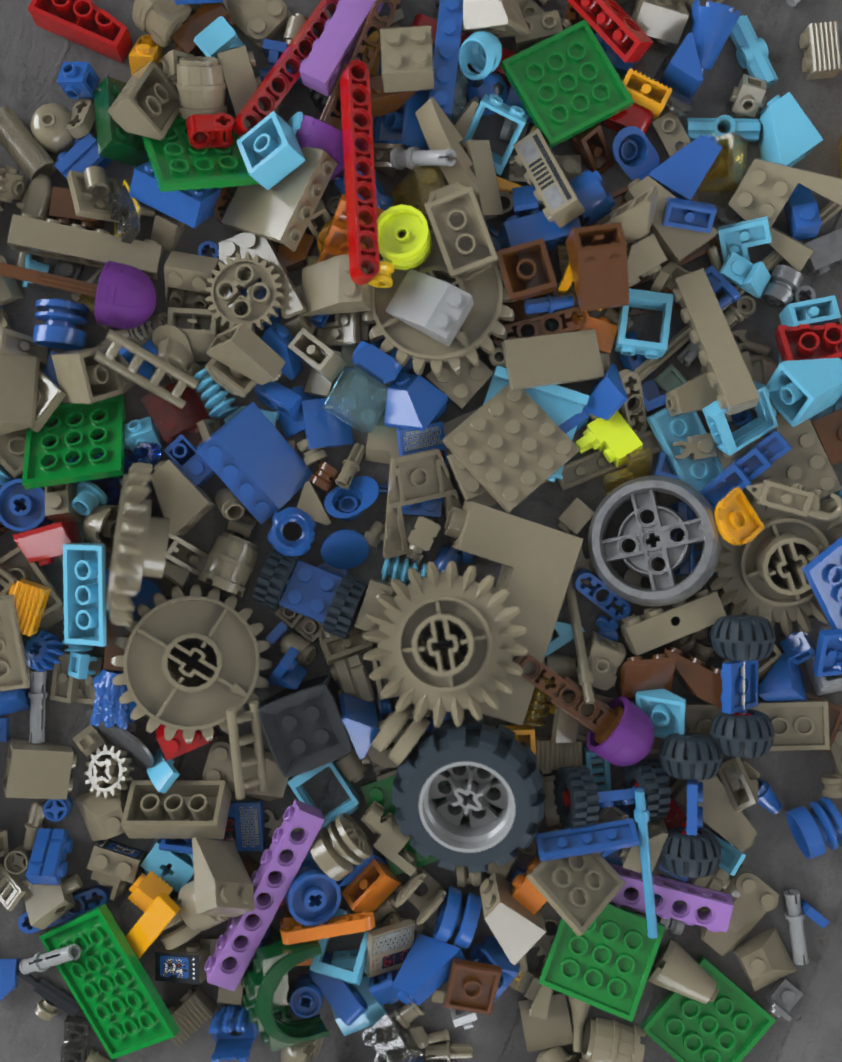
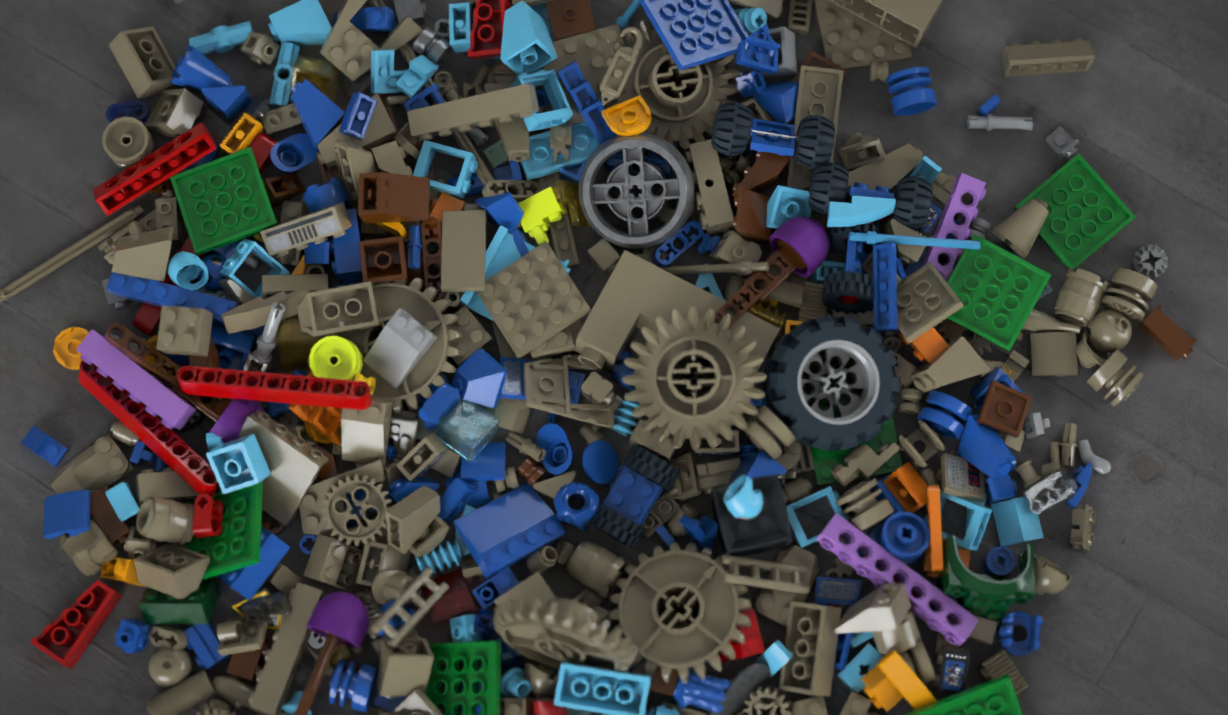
camera: 80 degrees left, 10 degrees down
blue beam [307,951,368,1026] -> none
dark tan slope [527,985,553,1020] -> none
dark tan slope [700,864,780,956] -> none
dark tan slope [733,927,797,992] -> none
blue cone [757,779,782,814] -> none
none -> medium azure helmet [723,475,763,520]
none -> medium azure slope [827,195,896,227]

